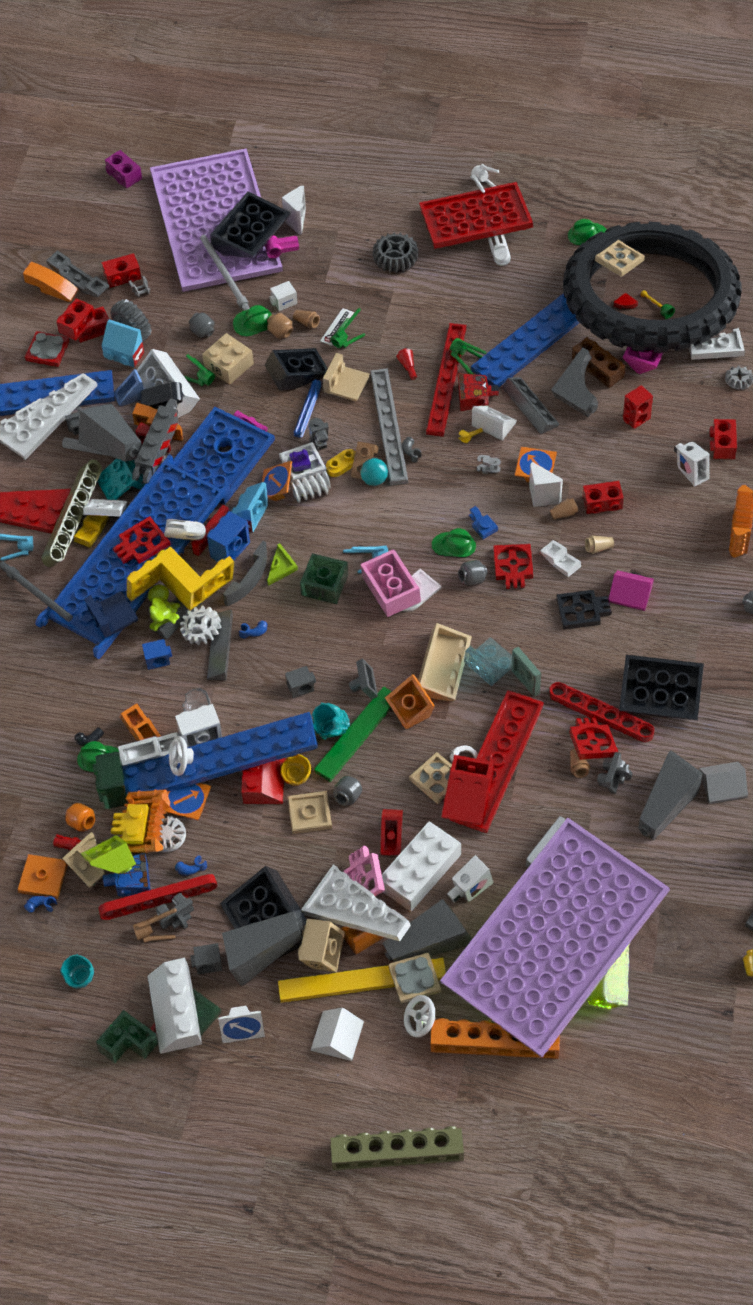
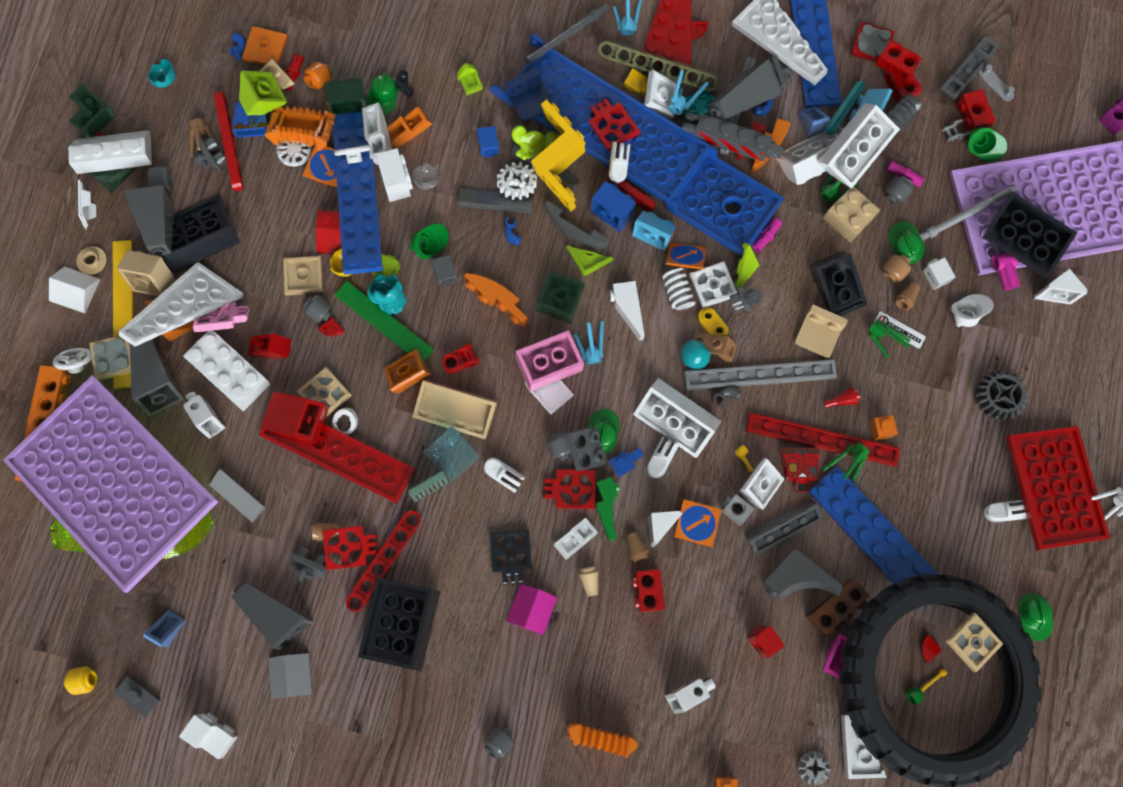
camera: 85 degrees right, 20 degrees up
orange slope [23,261,79,302] -> none
yellow hinge [110,804,149,844] -> none
black beam [140,382,183,409] -> none
blue arm [175,856,207,876] -> none
dark purple tile [289,449,311,472] -> none
blue axle [294,380,322,438] -> none
dark grey tile [349,658,378,700] -> none
light grey piece [477,455,501,474] -> none
red brick [709,419,737,459] -> none
none -> tan piece [76,246,107,275]
none -> medium blue slope [143,610,185,647]
none -> red tile [317,317,345,337]
none -> green piece [408,223,449,260]
none -> red piece [442,344,480,375]
none -> lime tile [457,63,483,96]
none -> orange slope [464,273,528,328]
none -> white arm [483,458,525,493]
none -> dark grey brick [567,426,606,471]
none -> green slope [595,477,620,542]
none -> white slope [609,281,644,341]
none -> white slope [633,378,722,458]
none -> white arm [647,436,679,478]
none -> medium azure plant [669,70,709,115]
none -> red tile [691,21,709,40]
none -> light grey brick [721,494,754,526]
none -> lime tile [734,243,760,290]
none -> white slope [818,103,900,188]
none -> teal axle [825,81,866,135]
none -> orange brick [868,415,898,441]
none -> dark pink pin [887,160,925,188]
none -> white piece [951,294,994,327]
none -> green piece [968,127,1007,162]
none -> light grey piece [978,64,1015,101]

